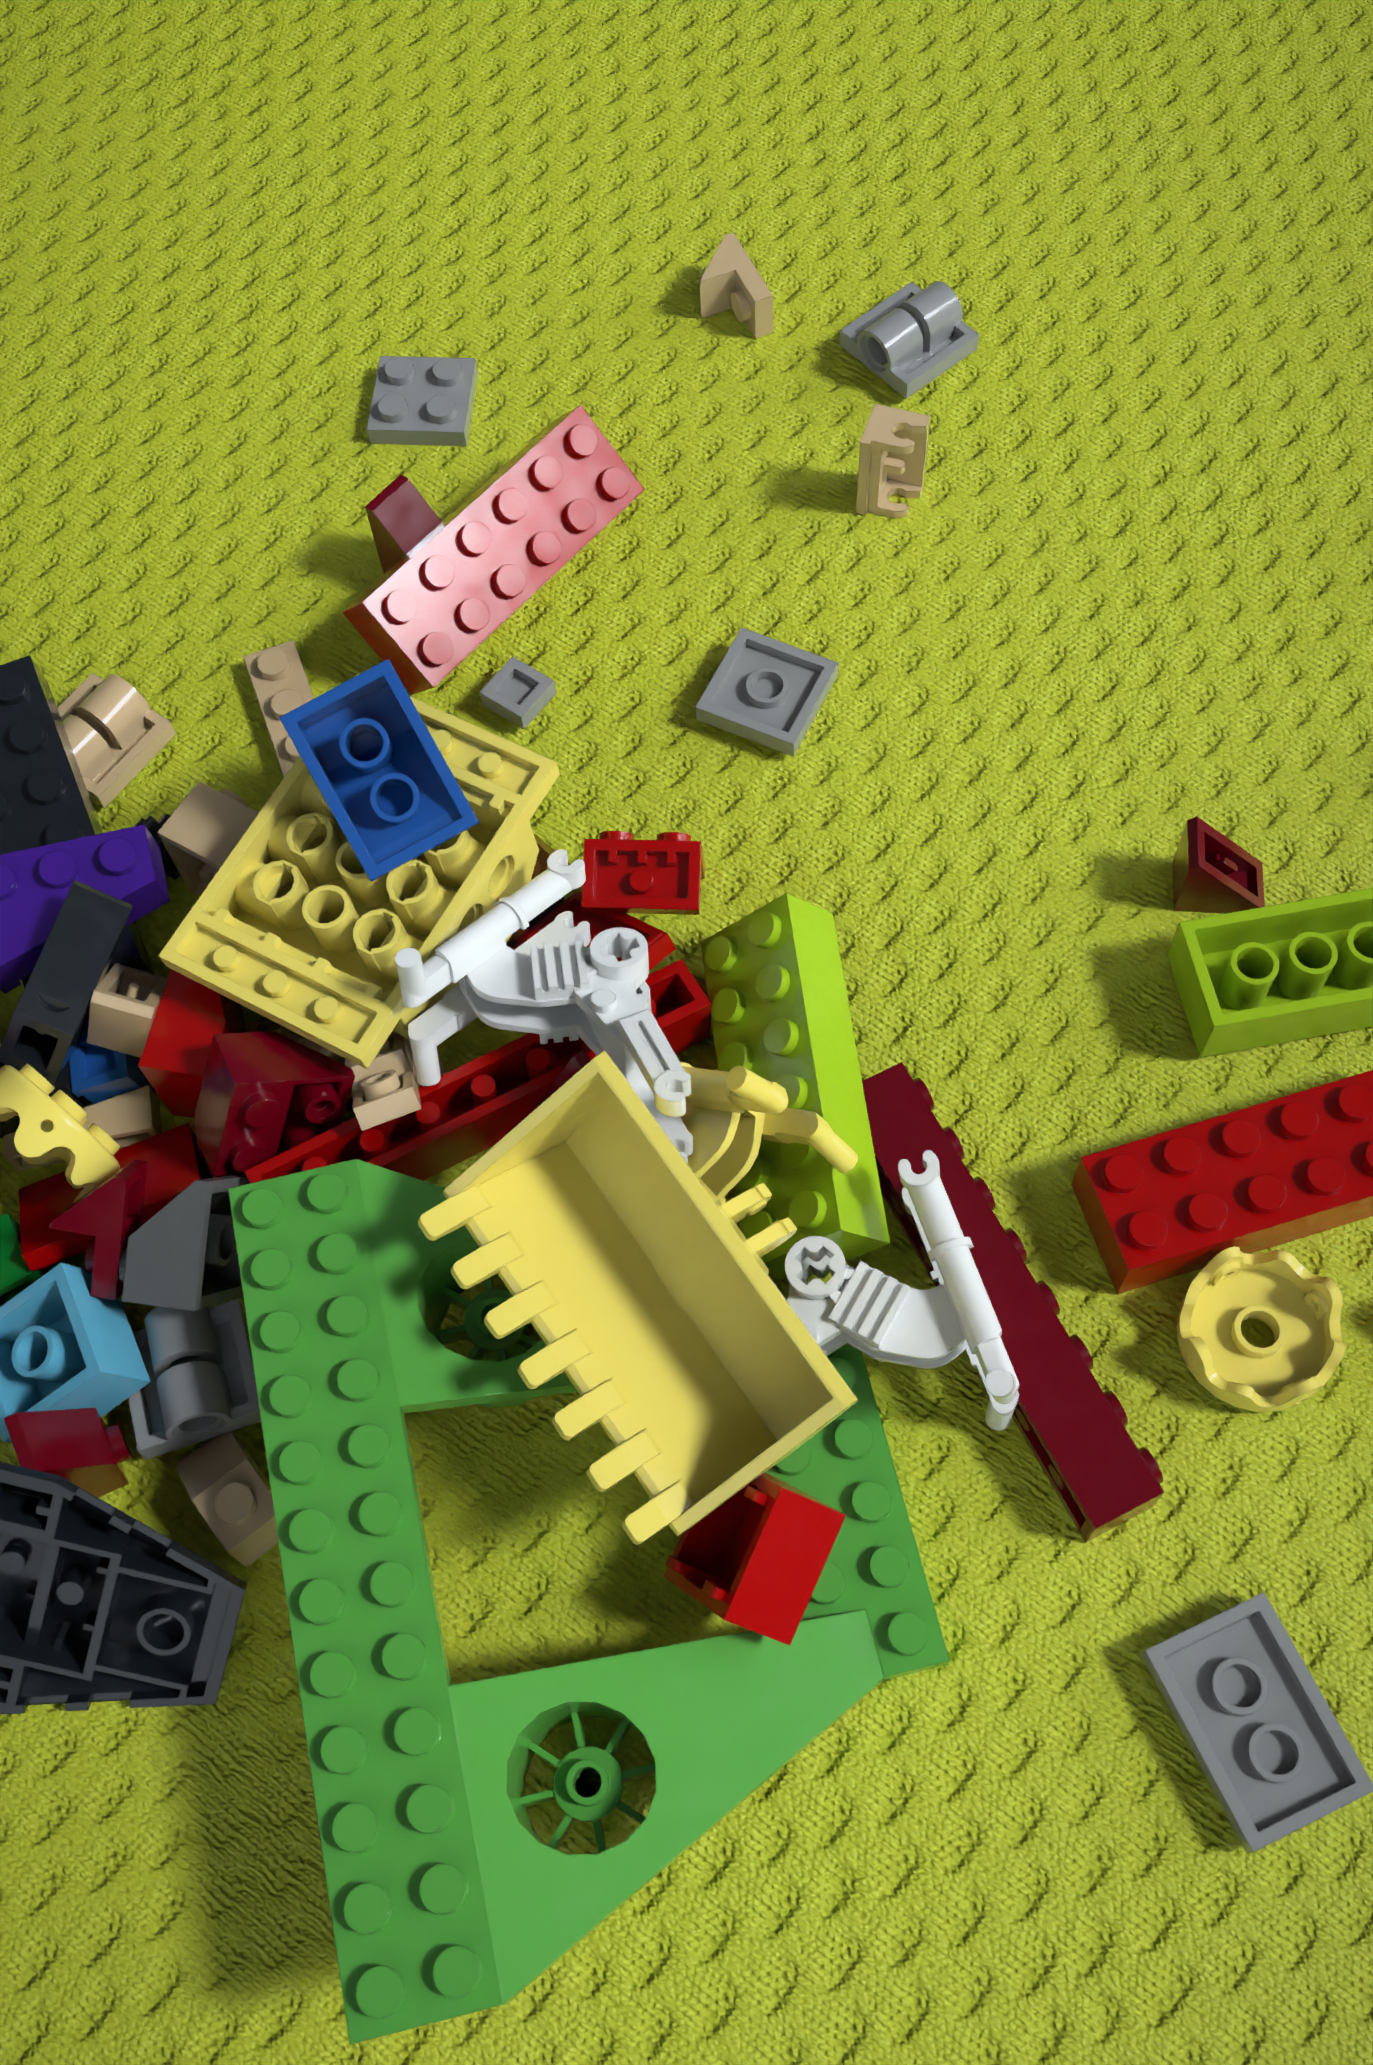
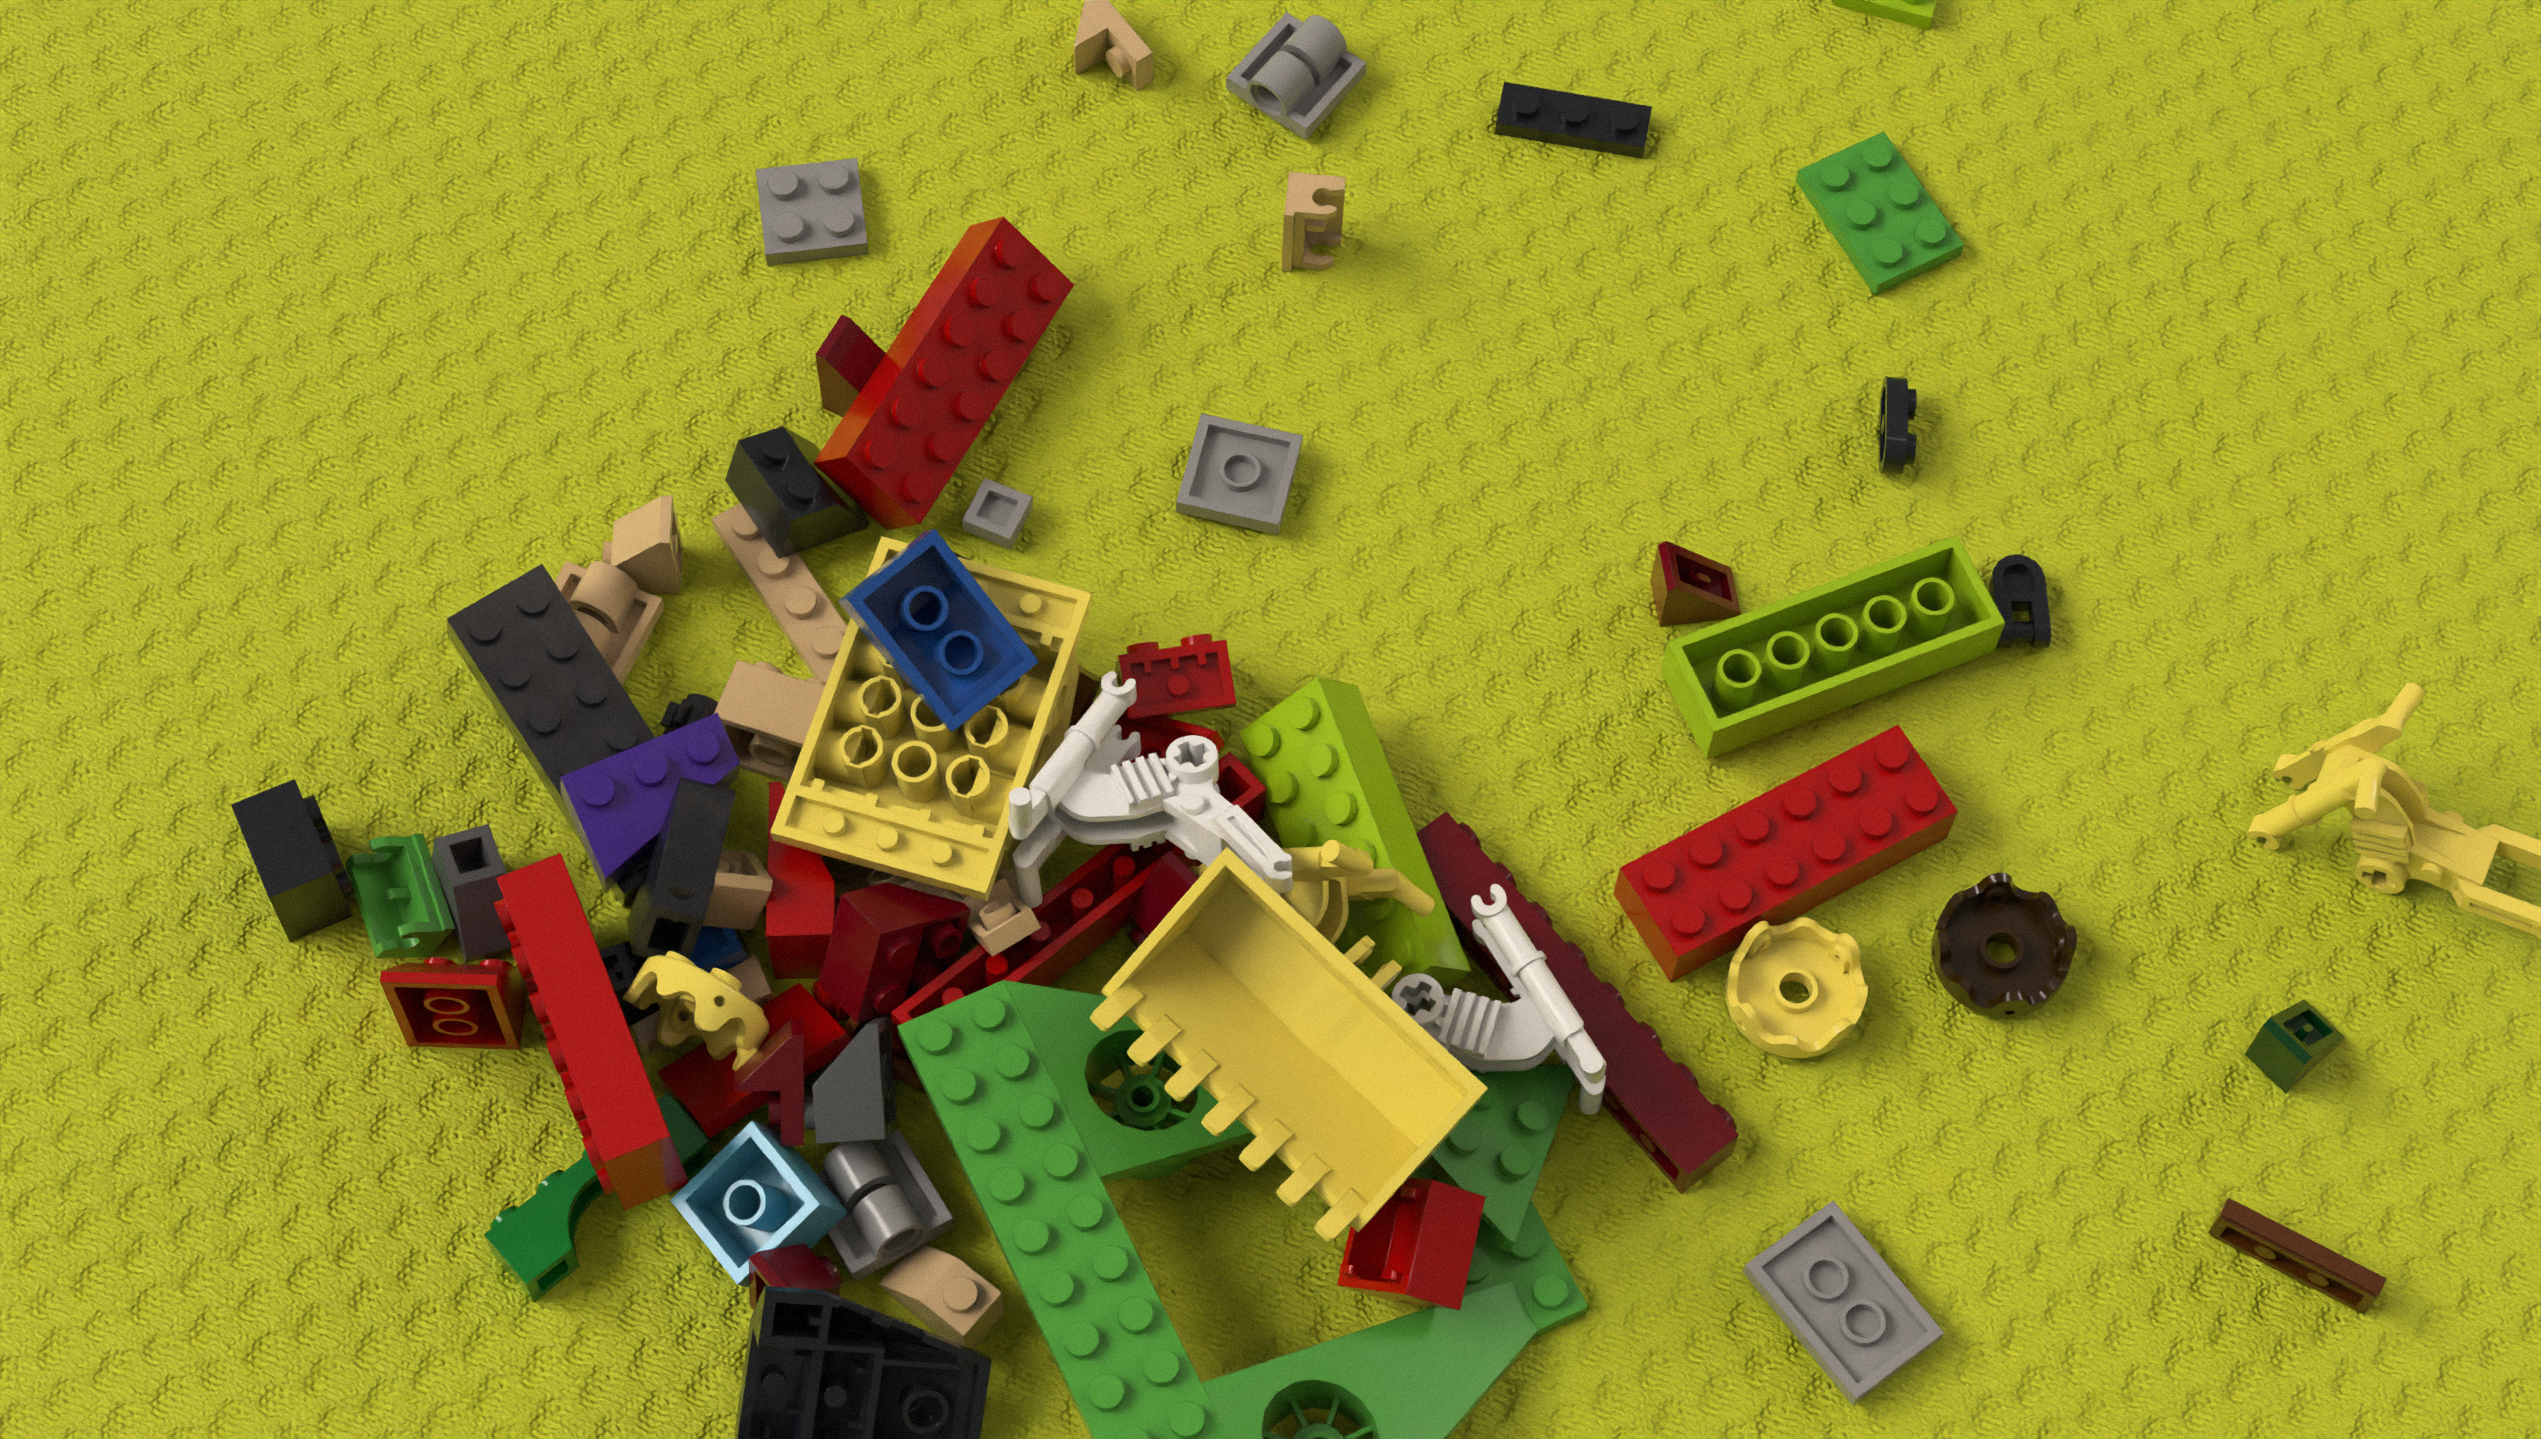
camera: 20 degrees left, 0 degrees up
none -> tan slope [603,496,684,594]
none -> black slope [725,426,870,559]
none -> bright green wing [1424,1064,1575,1252]
none -> black plate [1495,82,1652,159]

